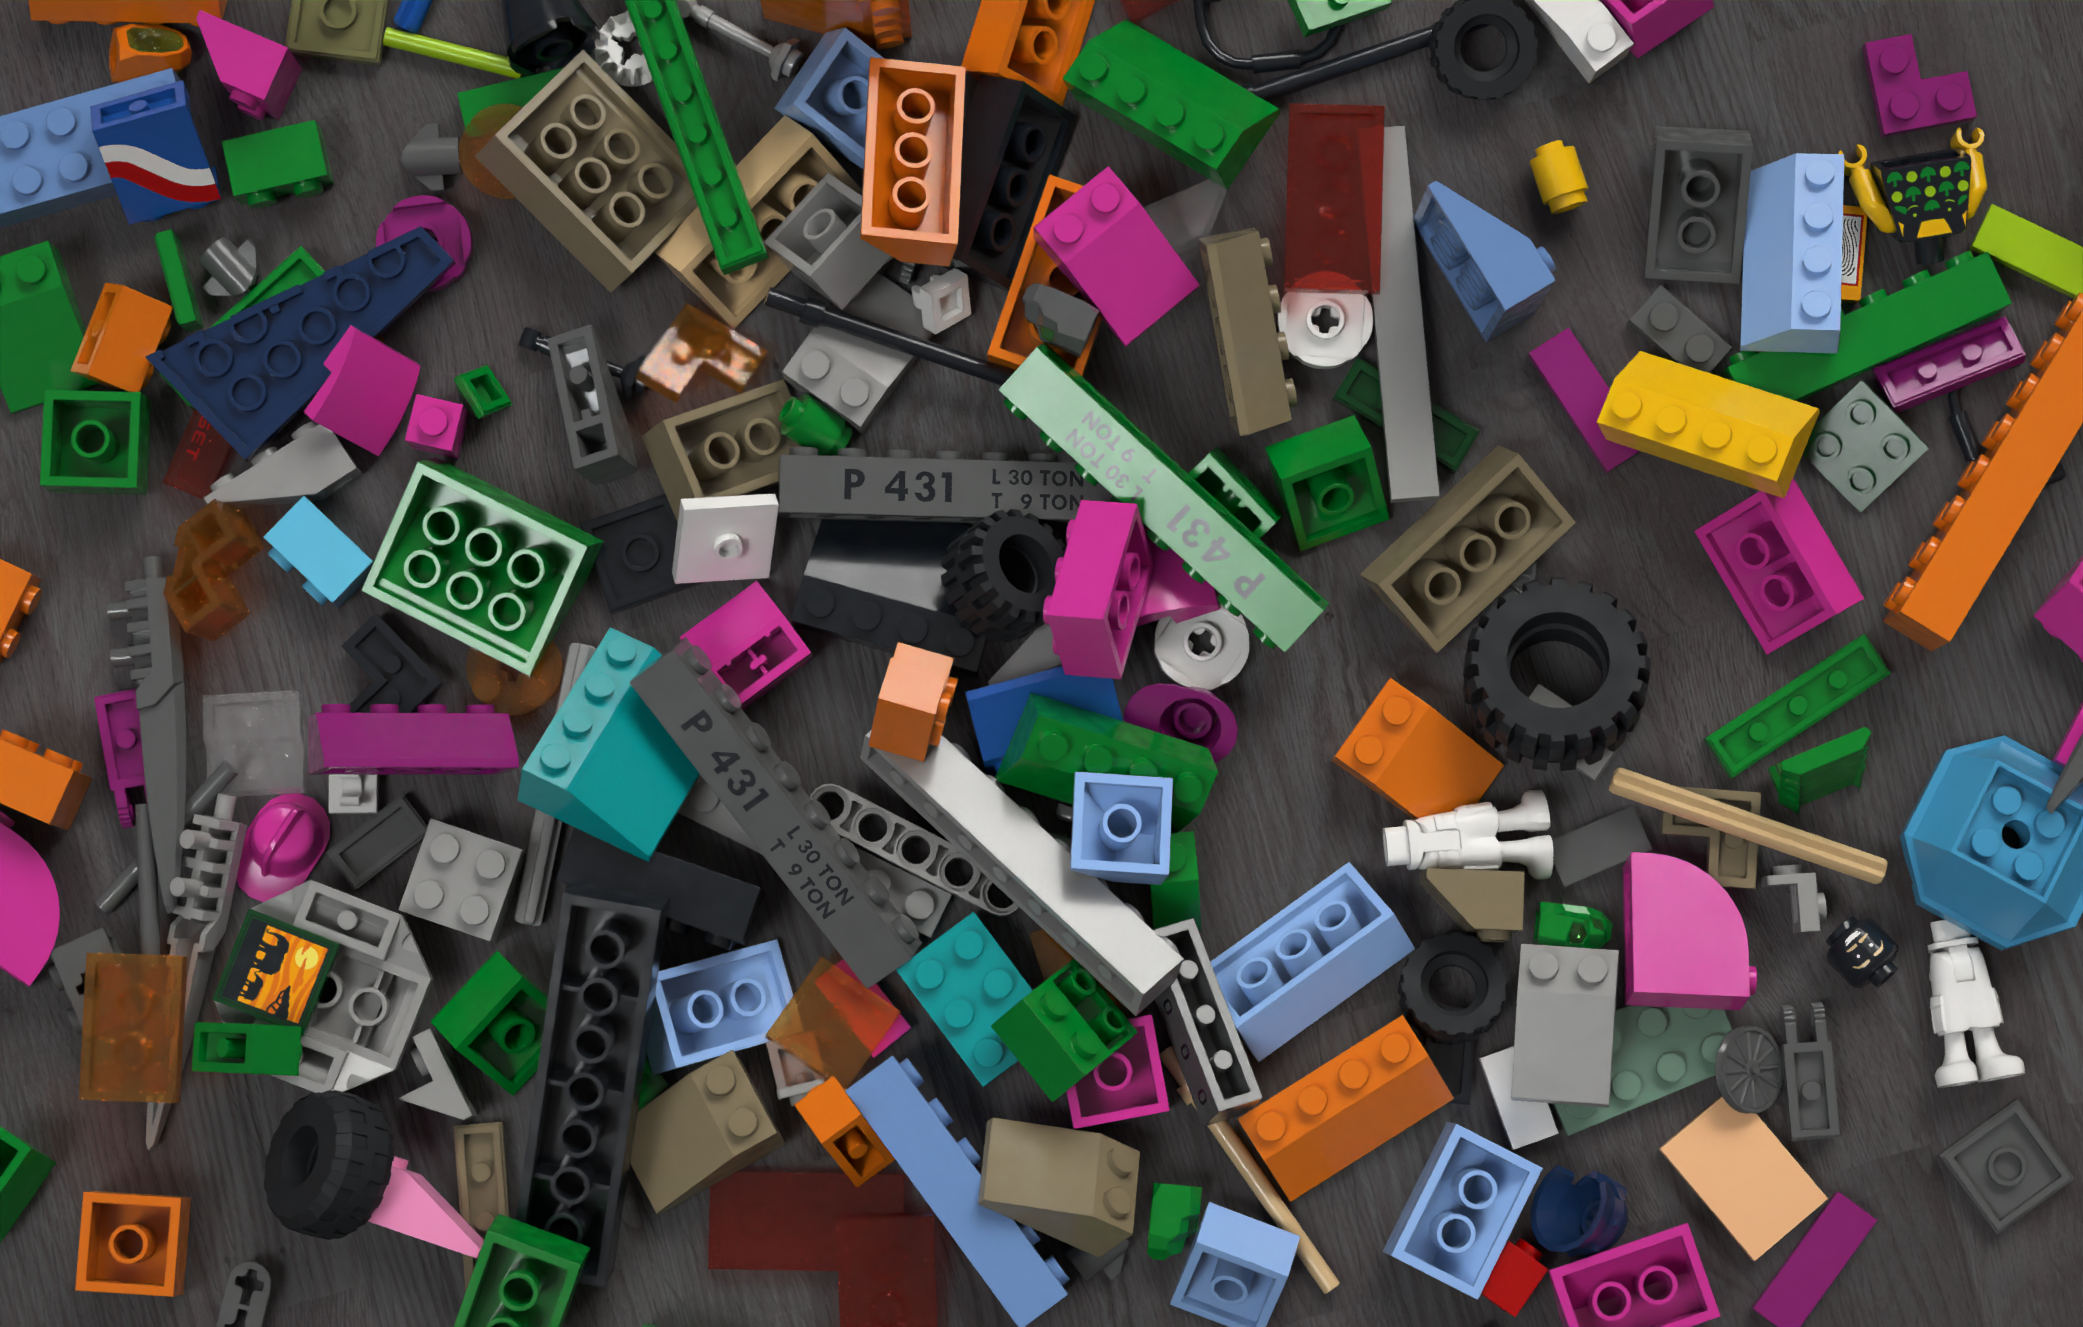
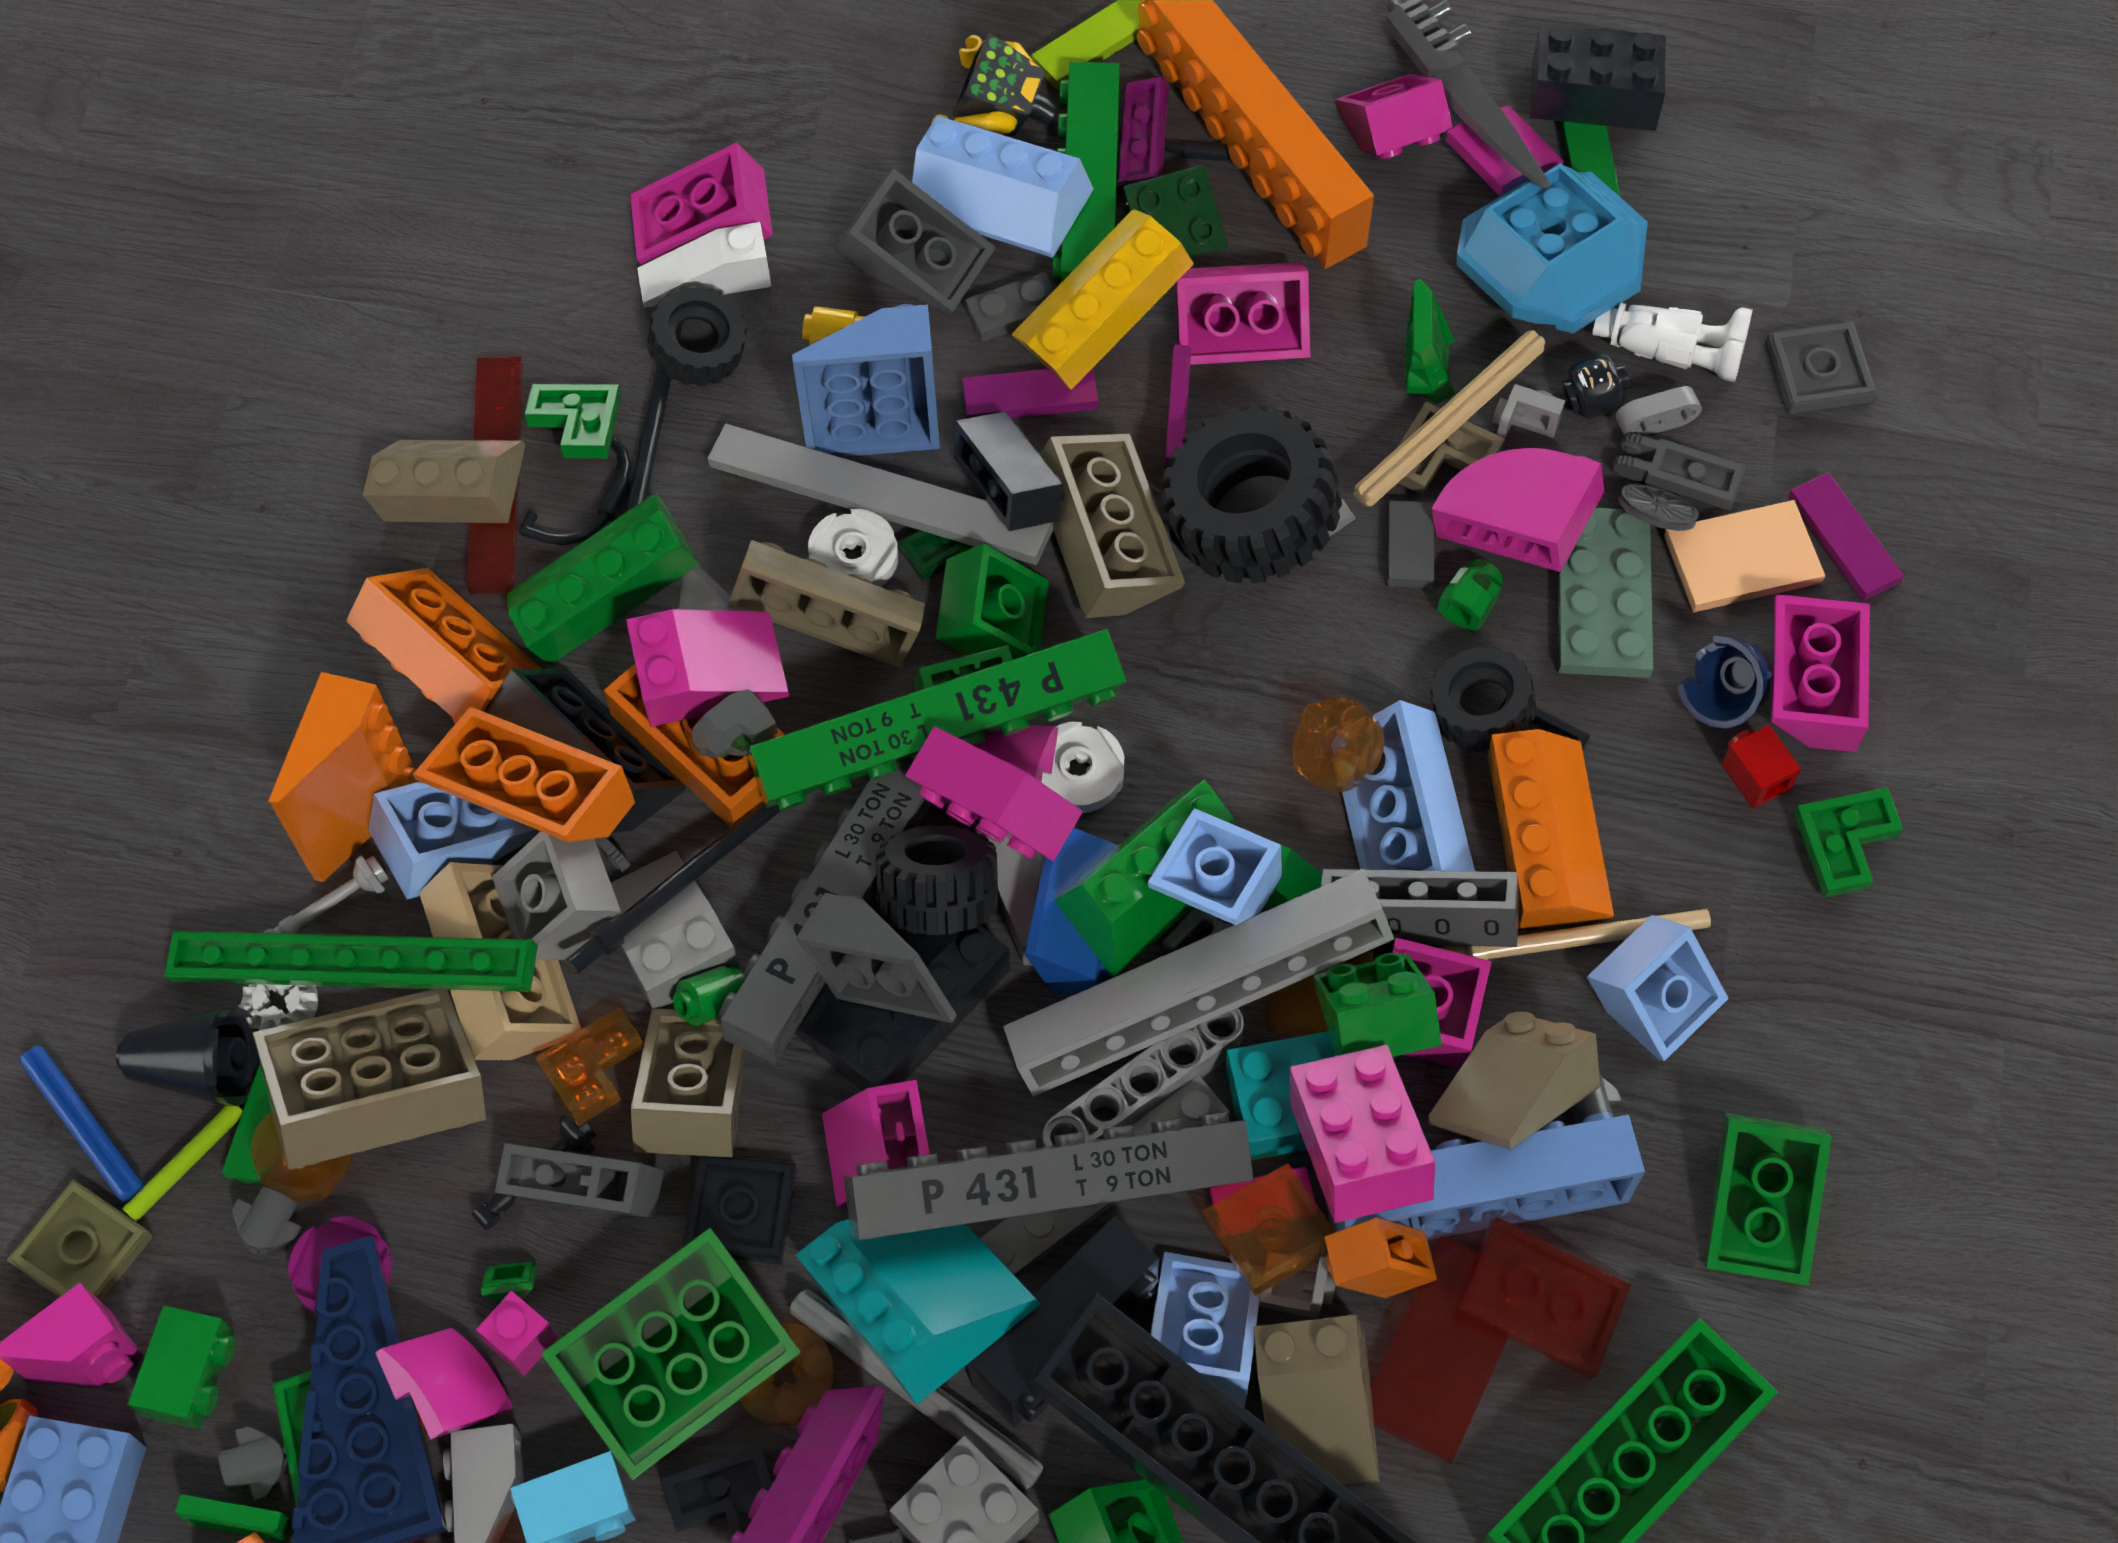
camera: 60 degrees left, 20 degrees down
panel [90,80,221,225] -> none
white plate [672,494,779,584] -> none
orange brick [868,642,958,762] -> none
white tile [911,268,971,334] -> none
magenta piece [1123,683,1238,763] -> none
green rock [1147,1182,1202,1261] -> none
clear red tile [1284,103,1385,295] -> none
orange slope [1331,678,1504,820] -> none
white piece [1383,790,1553,880] -> none
light blue slope [1383,1122,1543,1300] -> none
dark tan slope [1418,868,1525,943] -> none
white tile [1479,1046,1559,1150] -> none
light grey slope [1511,944,1619,1108] -> none
green tile [1703,634,1891,779] -> none
magenta plate [1862,34,1977,138] -> none
none -> dark grey slope [796,893,957,1023]
none -> black brick [954,411,1065,531]
none -> magenta tile [1165,344,1191,469]
none -> dark pink brick [1290,1045,1435,1223]
none -> clear orange plate [1293,697,1384,792]
none -> light grey beam [1615,386,1702,436]

